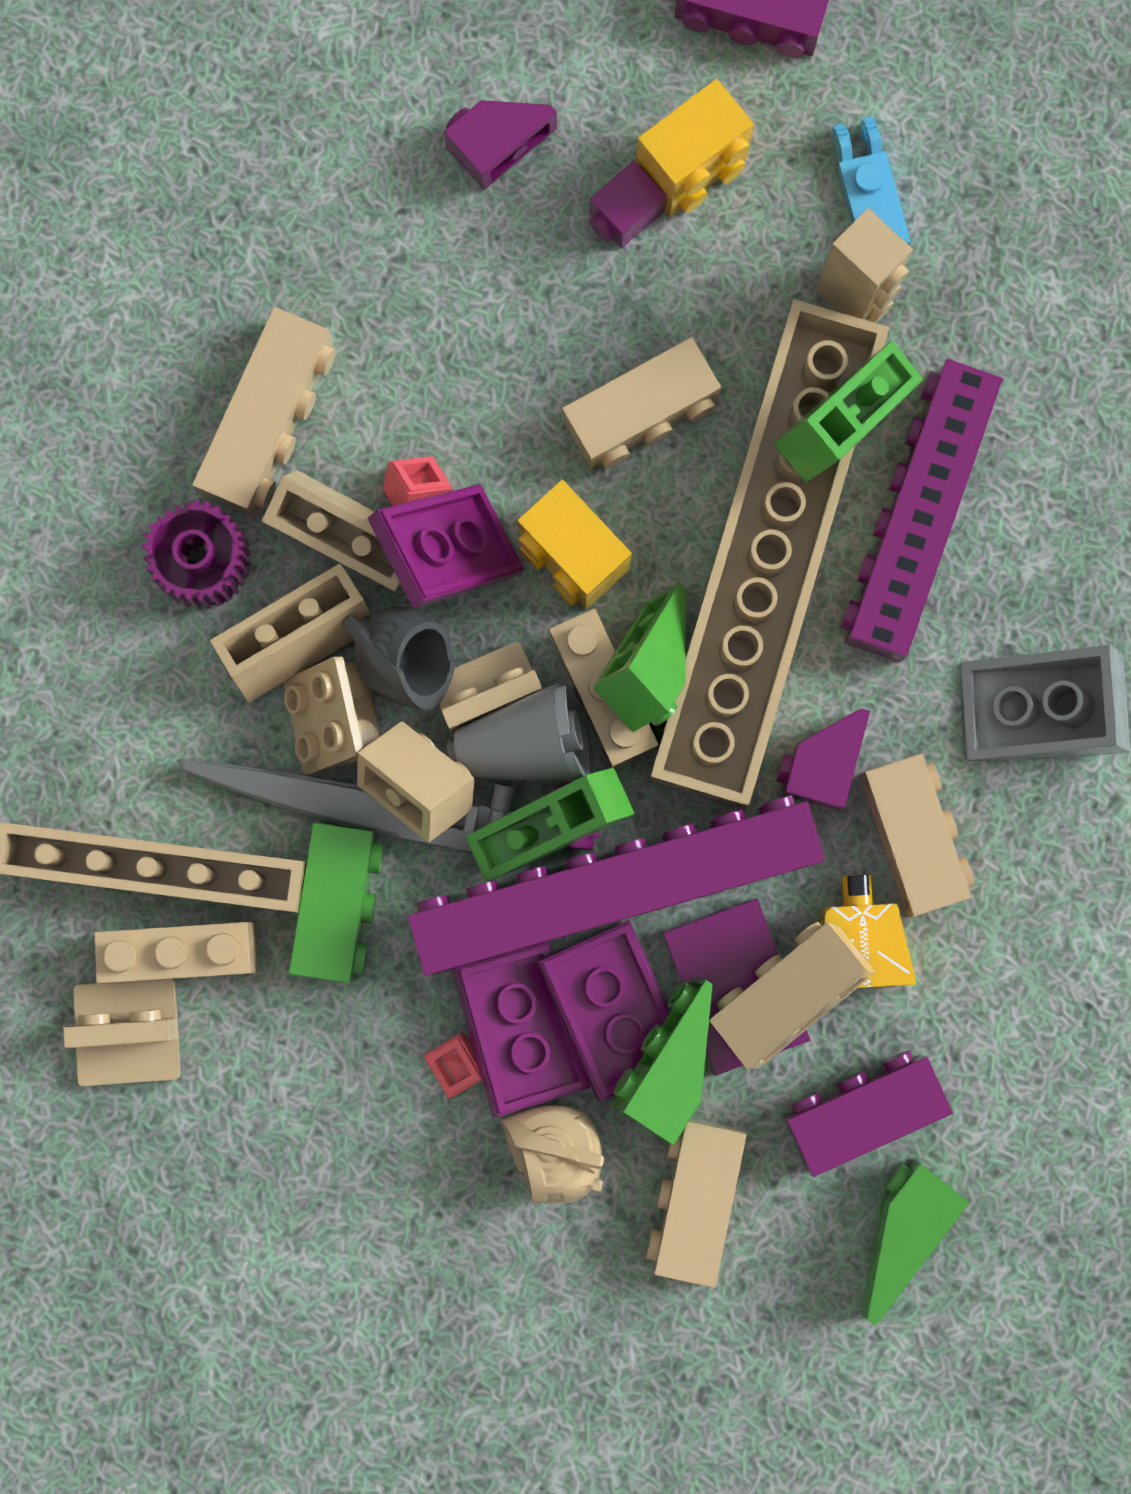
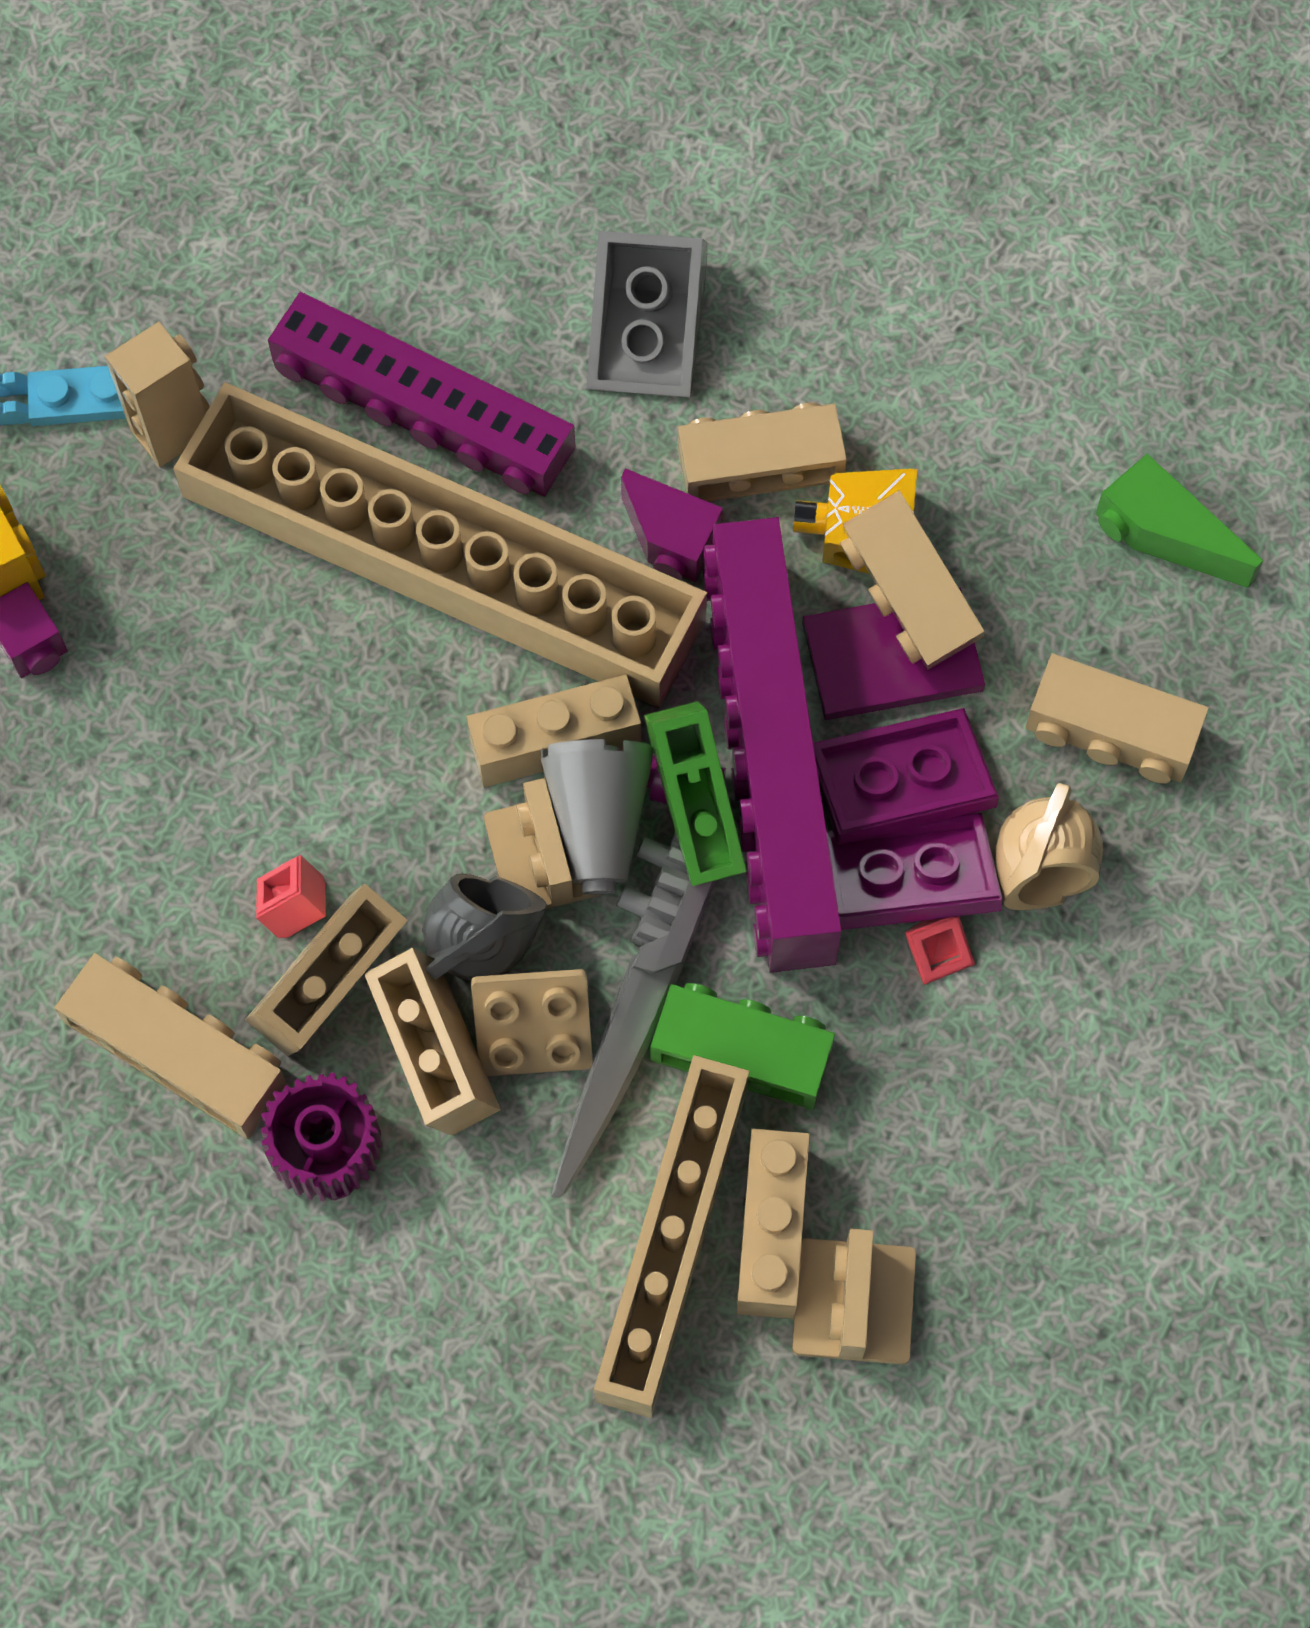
camera: 80 degrees left, 15 degrees down
tan brick [357,721,474,843] -> none
magenta tile [367,484,525,609] -> none
yellow brick [517,479,632,610] -> none
tan brick [562,337,722,469] -> none
bright green slope [593,582,686,732] -> none
bright green slope [611,977,712,1145] -> none
bright green slope [774,341,924,483] -> none
magenta brick [783,1050,953,1177] -> none

